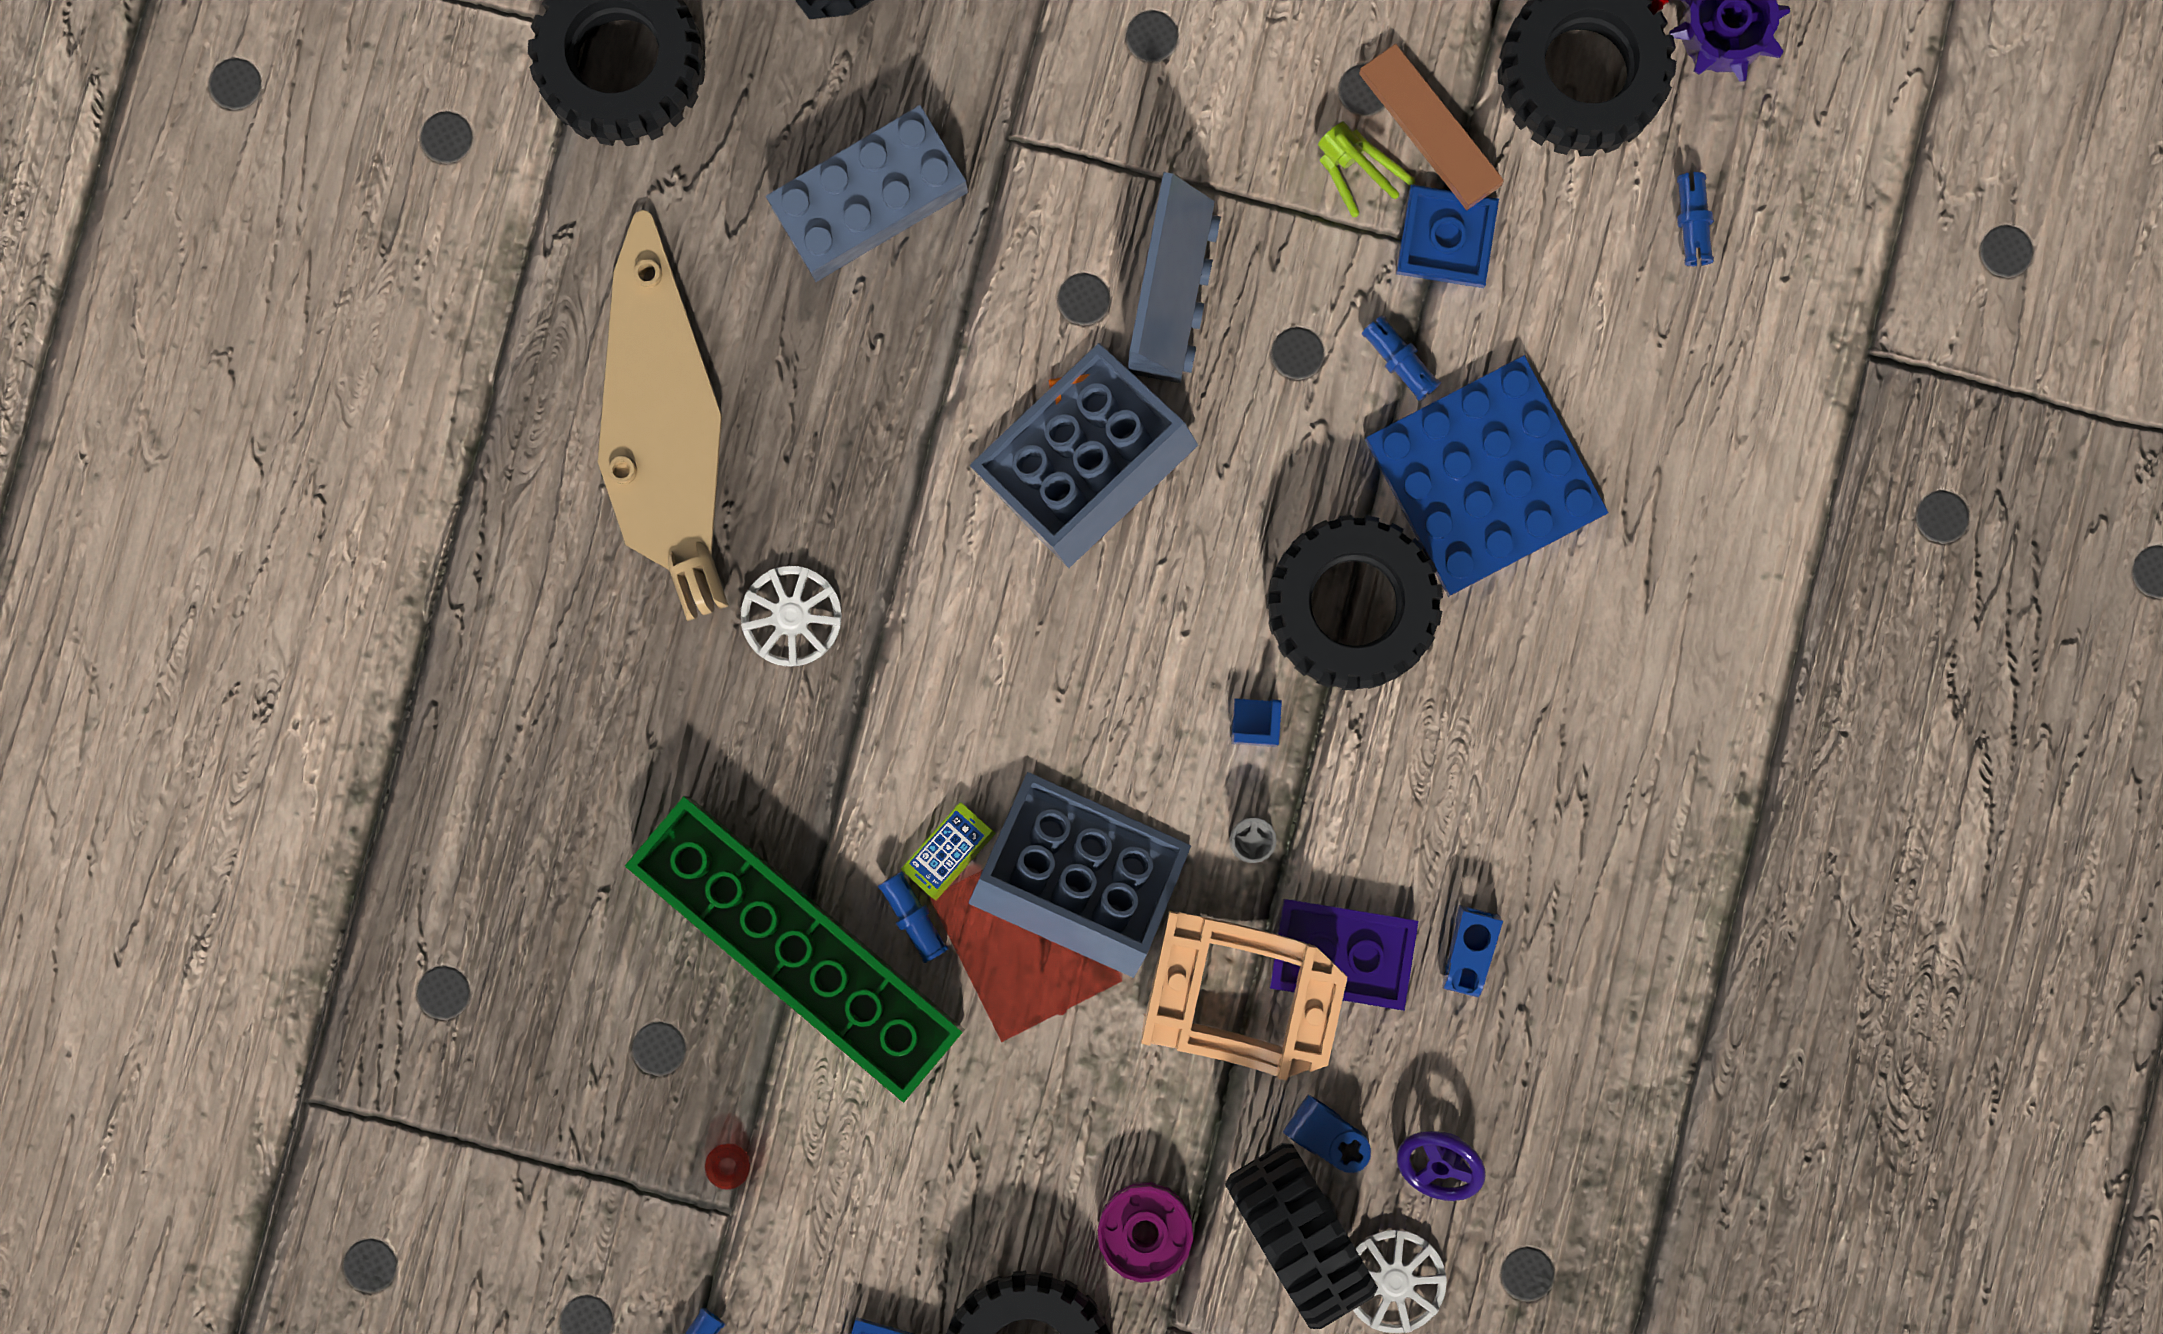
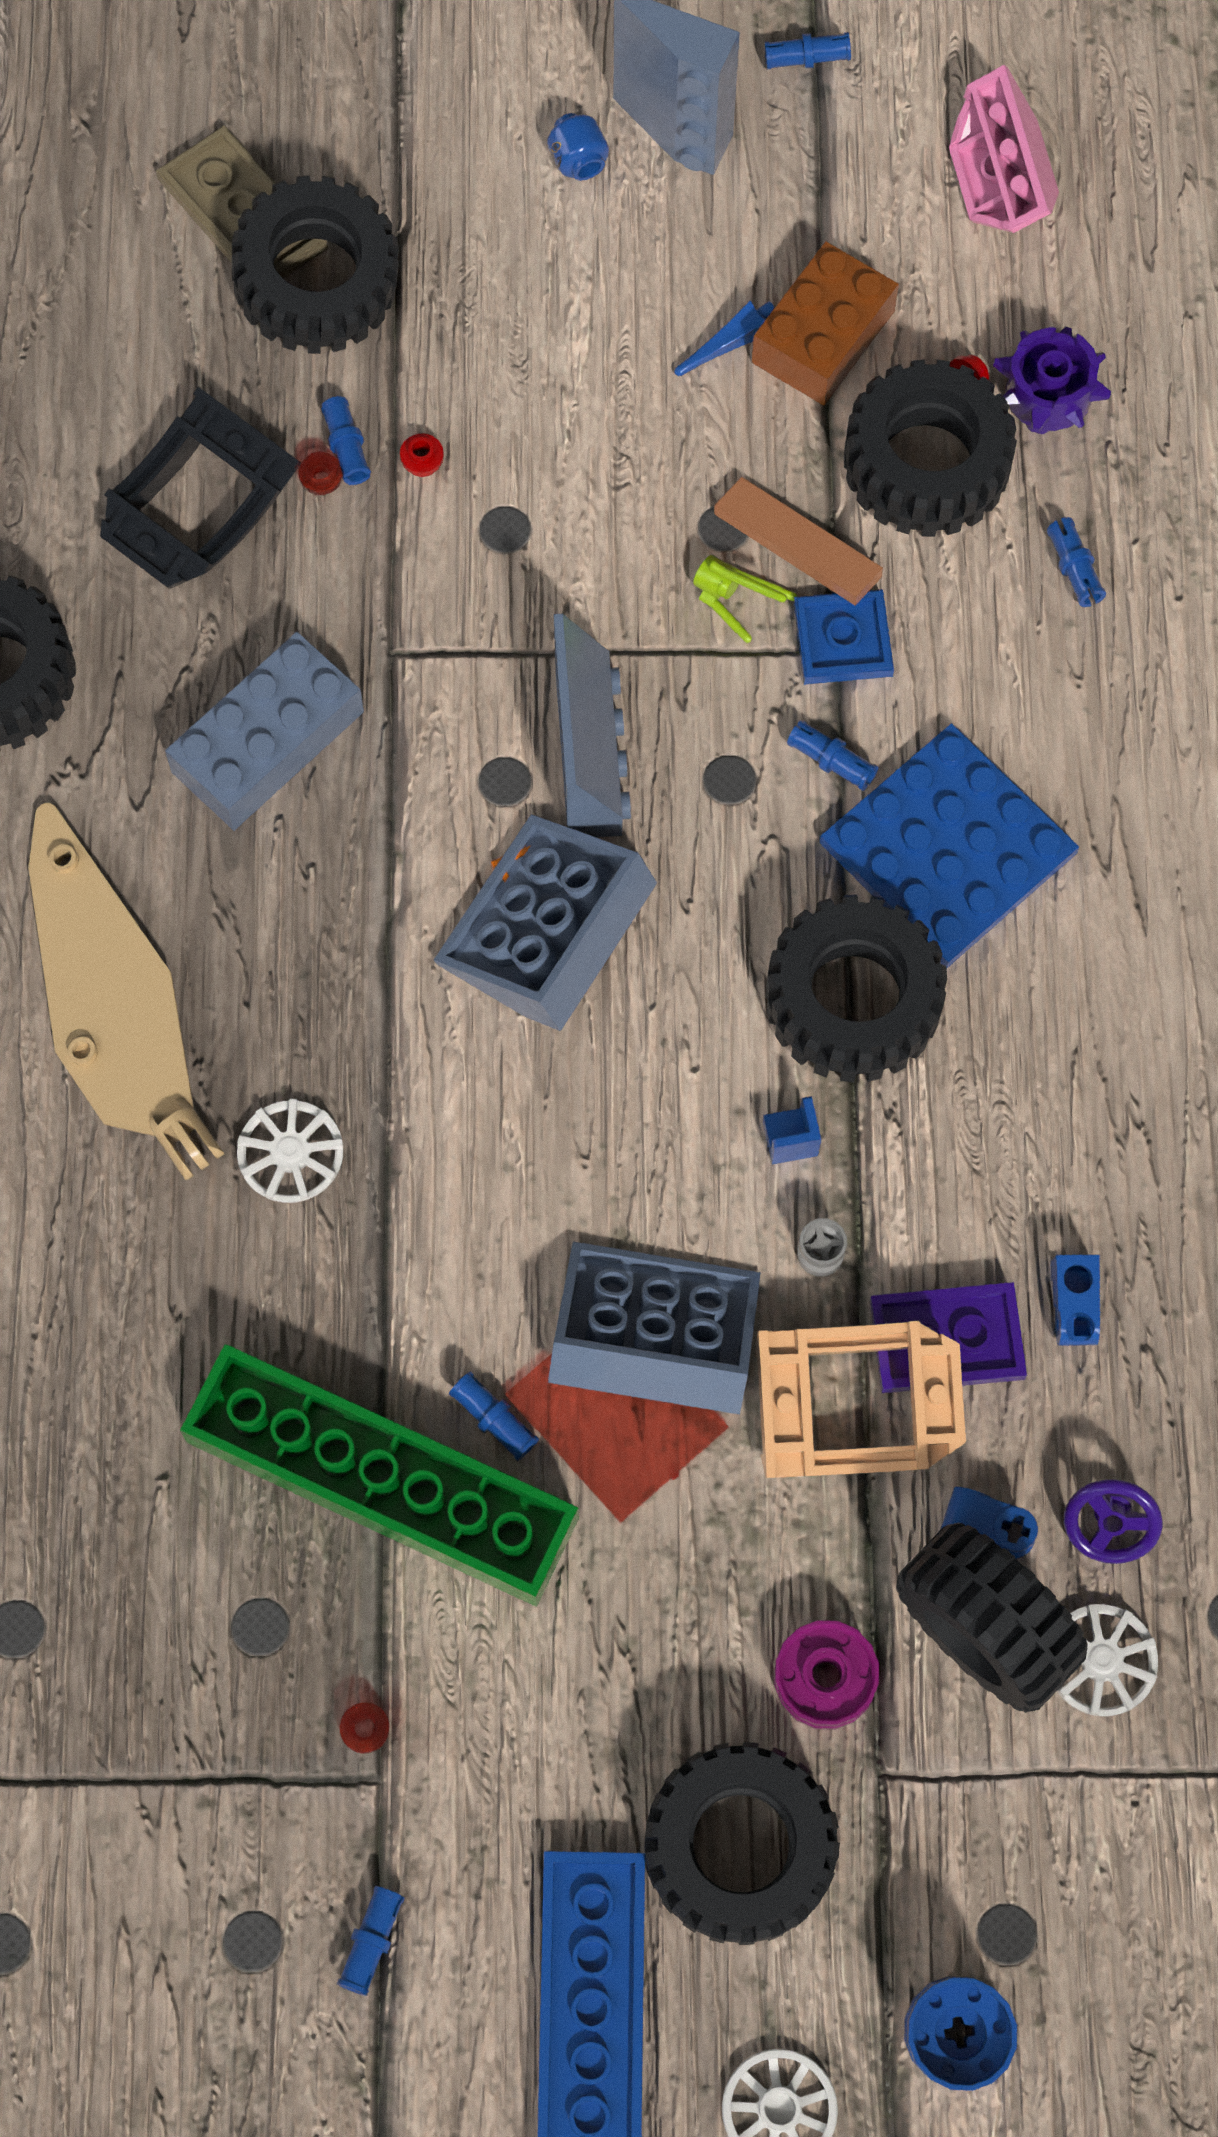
camera: 20 degrees left, 15 degrees down
tile [901,802,996,900] -> none

